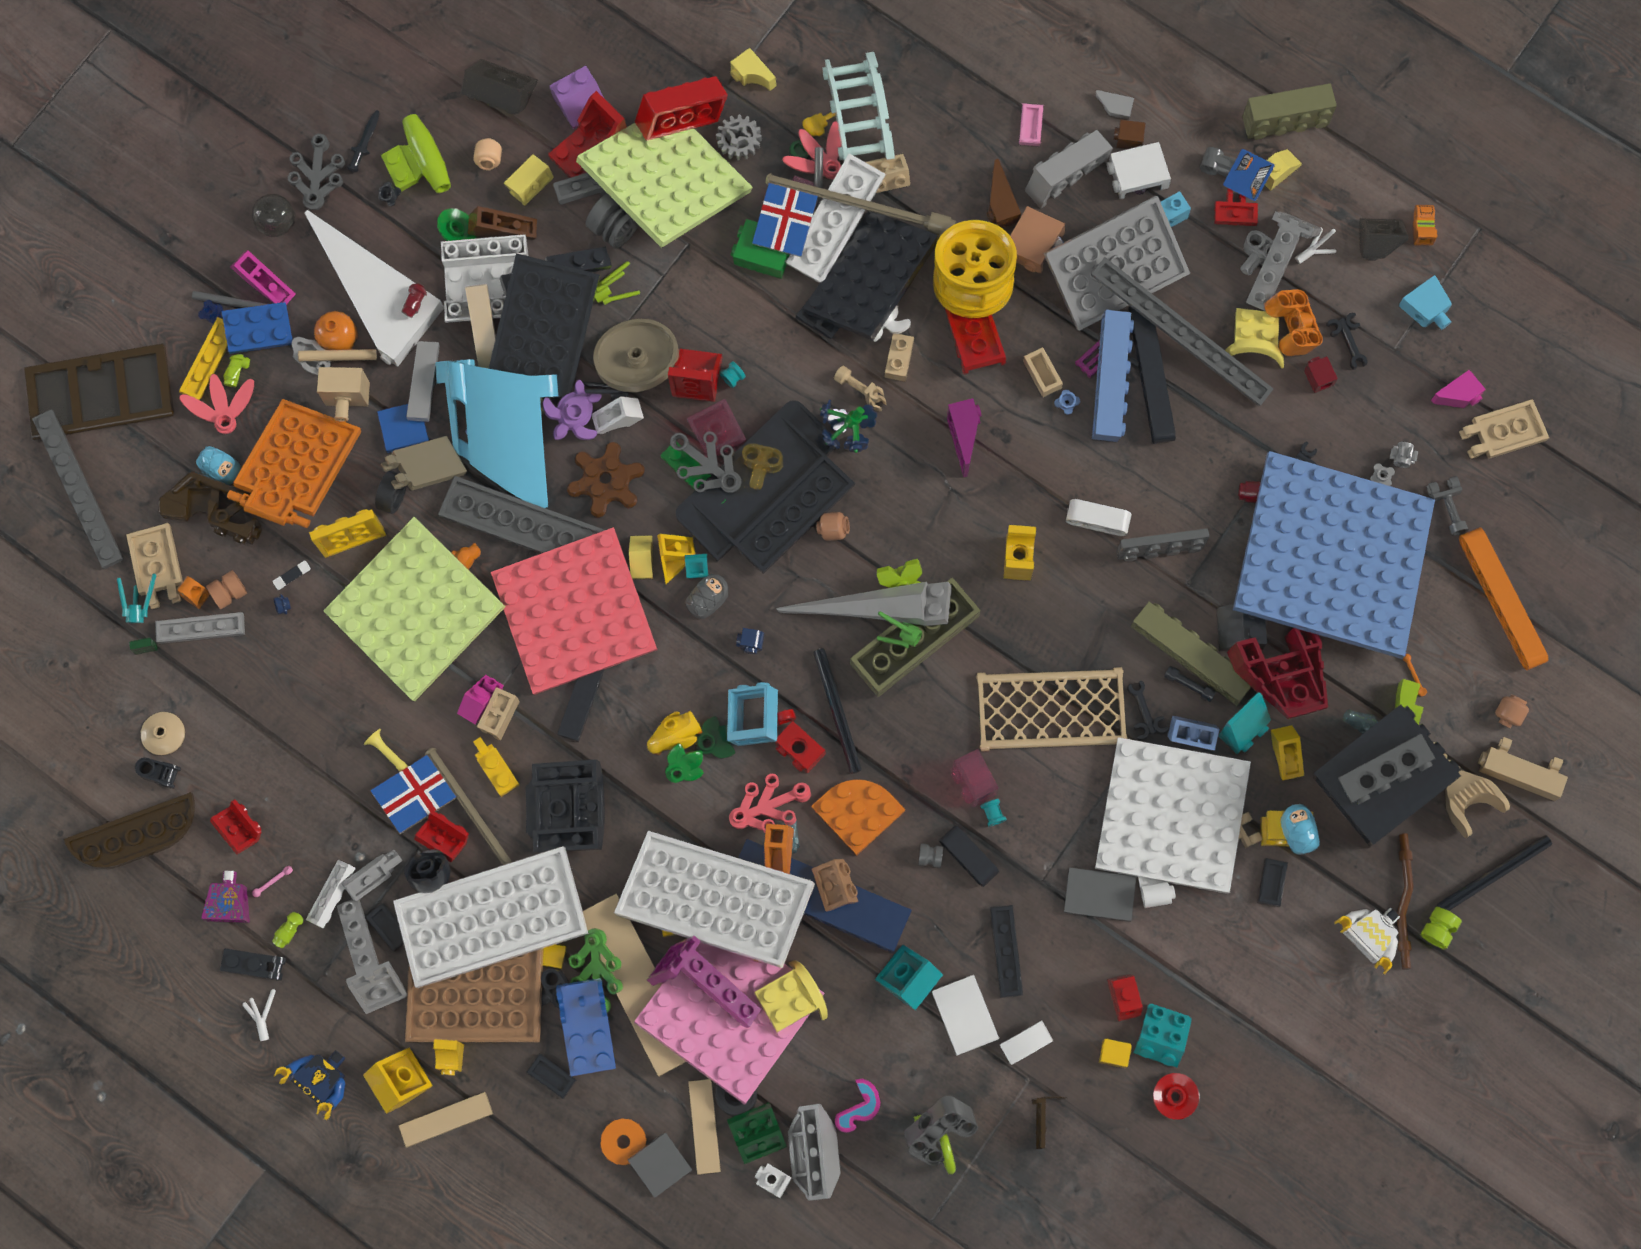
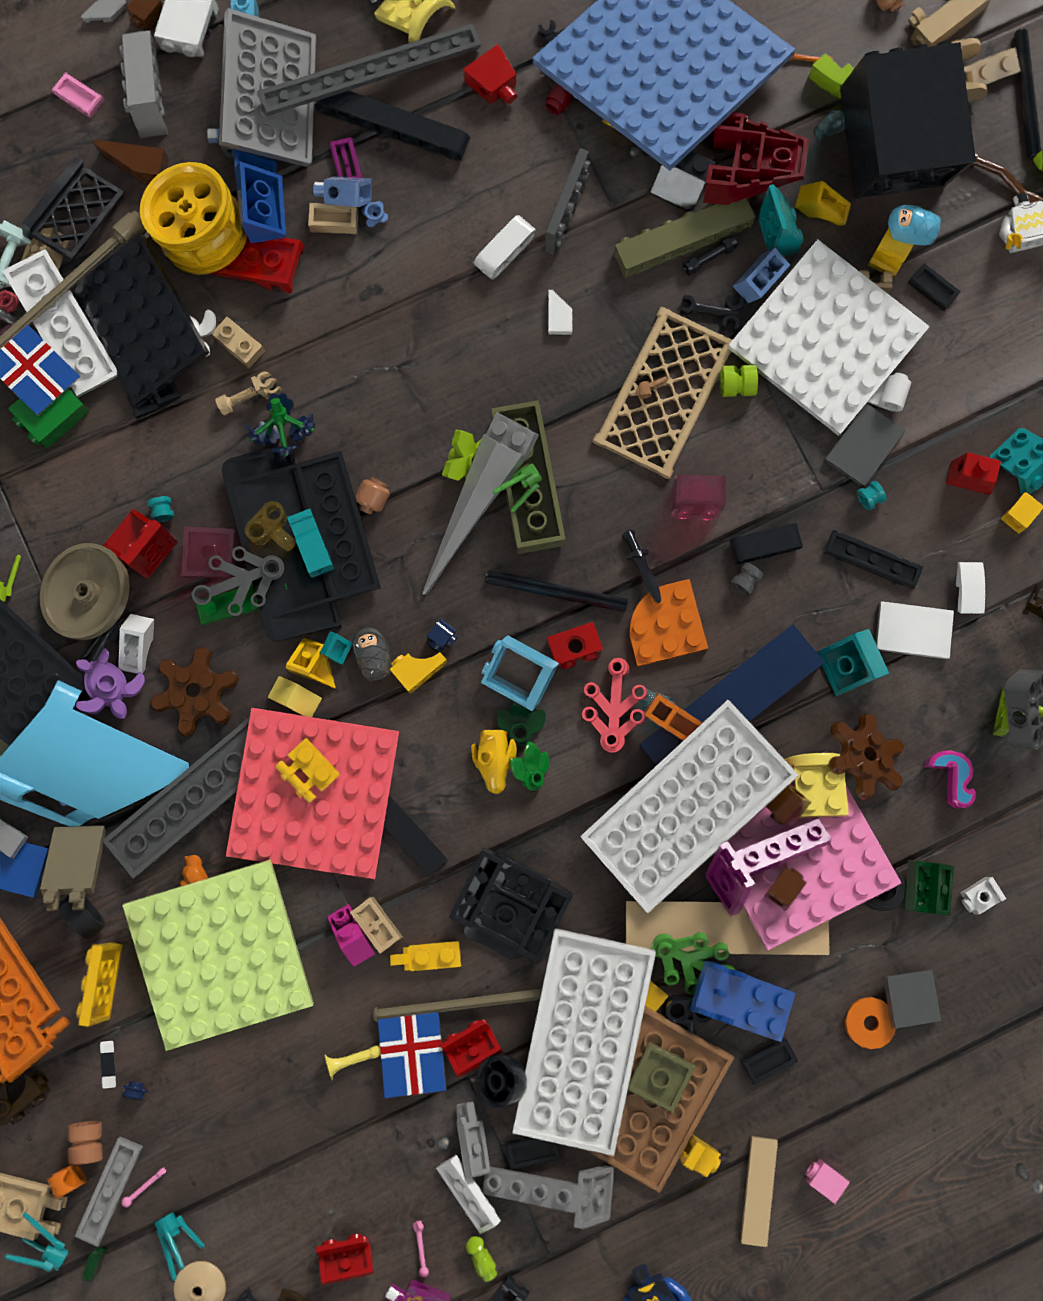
camera: 65 degrees left, 5 degrees up
yellow slope [363,1048,433,1114] -> none
tan tile [689,1079,721,1175] -> none
red tile [777,709,796,726] -> none
light grey wedge [788,1104,841,1201] -> none
medium nougat bracket [812,859,858,911] -> none
magenta slope [947,398,982,477] -> none
teal bush [980,799,1007,827] -> none
yellow piece [1003,525,1036,581] -> none
nougat panel [1010,206,1065,273] -> none
medium blue brick [1092,310,1134,442] -> none
dark grey brick [1338,734,1435,805] -> none
none -> black fence [22,157,124,262]
none -> bright pink hinge [122,1167,167,1207]
none -> teal plant [154,1212,205,1281]
none -> blue slope [232,149,286,243]
none -> yellow plate [275,738,341,803]
none -> teal piece [287,509,334,578]
none -> medium blue torso [313,177,372,207]
none -> yellow arch [390,652,447,694]
none -> red torso [463,44,518,105]
none -> white tile [548,290,572,334]
none -> black sword [622,530,661,603]
none -> olive tile [628,1041,696,1113]
none -> medium nougat hand [636,376,668,399]
none -> lime wheel [720,365,758,397]
none -> reddish brown brick [764,867,807,911]
none -> reddish brown brick [766,785,812,825]
none -> bright pink brick [805,1159,850,1204]
none -> reddish brown plate [829,713,904,800]
none -> teal wheel [857,481,887,511]
none -> tan hinge [964,48,1020,85]

